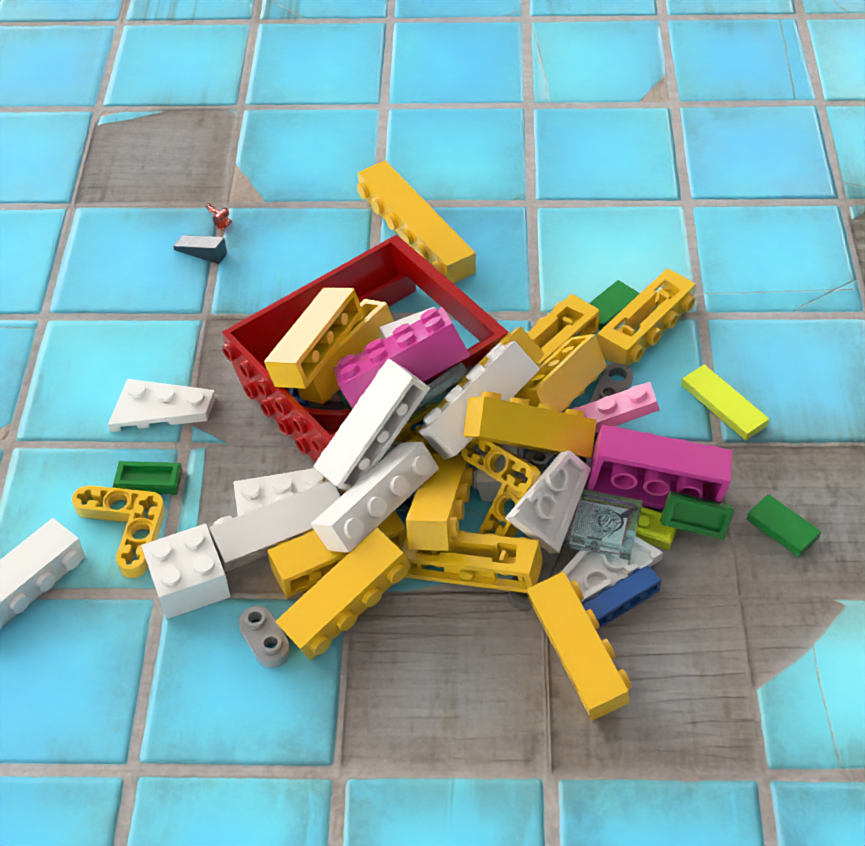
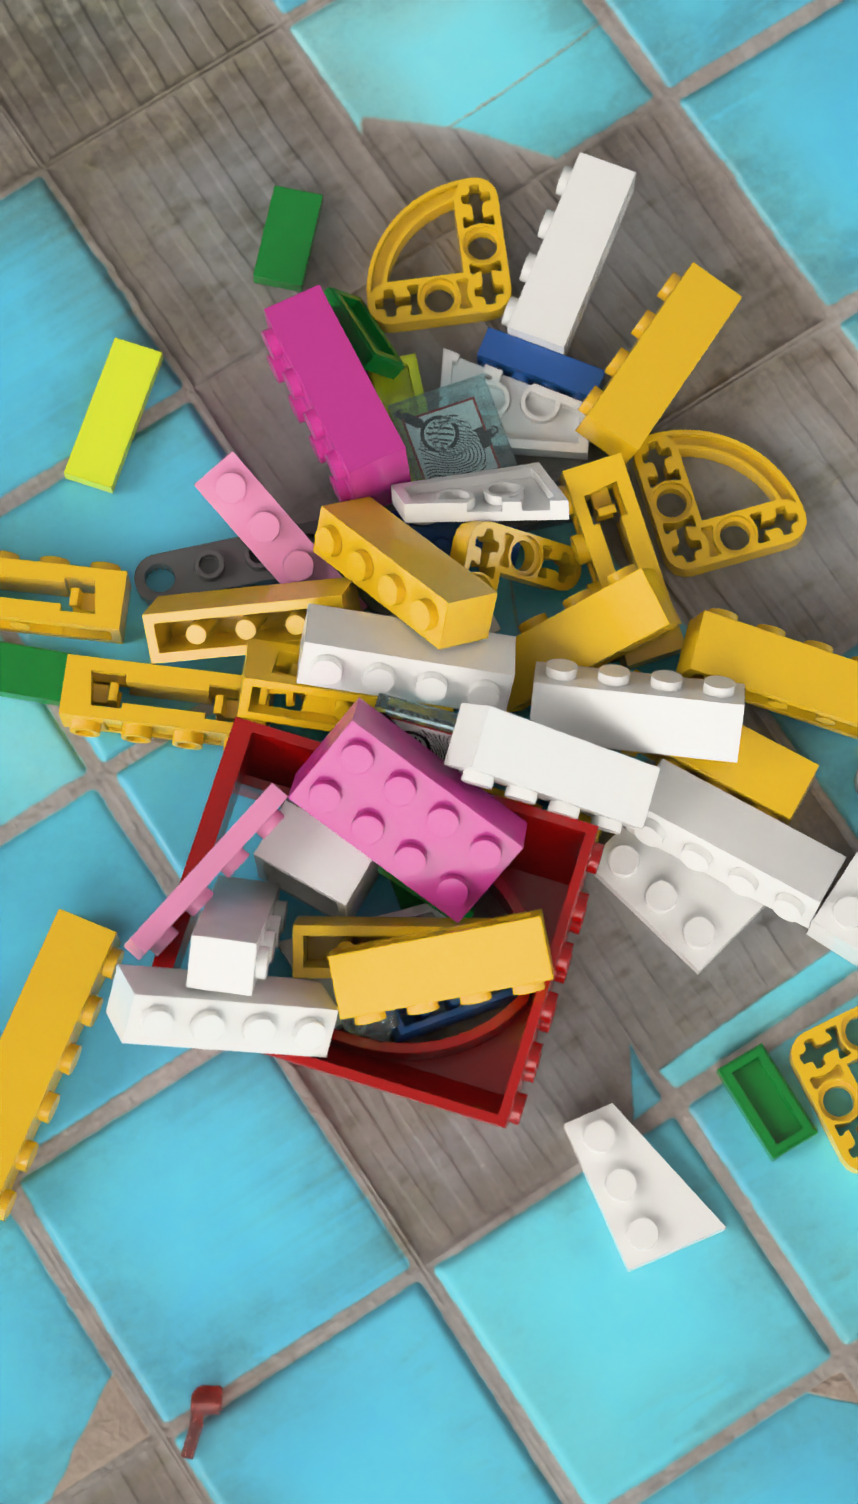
camera: 125 degrees left, 25 degrees up
black piece [173,235,227,265] -> none
none -> white brick [106,964,338,1058]
none -> bright pink plate [124,783,288,960]
none -> white brick [186,875,288,996]
none -> yellow beam [367,177,512,333]
none -> white brick [501,152,636,356]
none -> yellow beam [633,430,807,577]

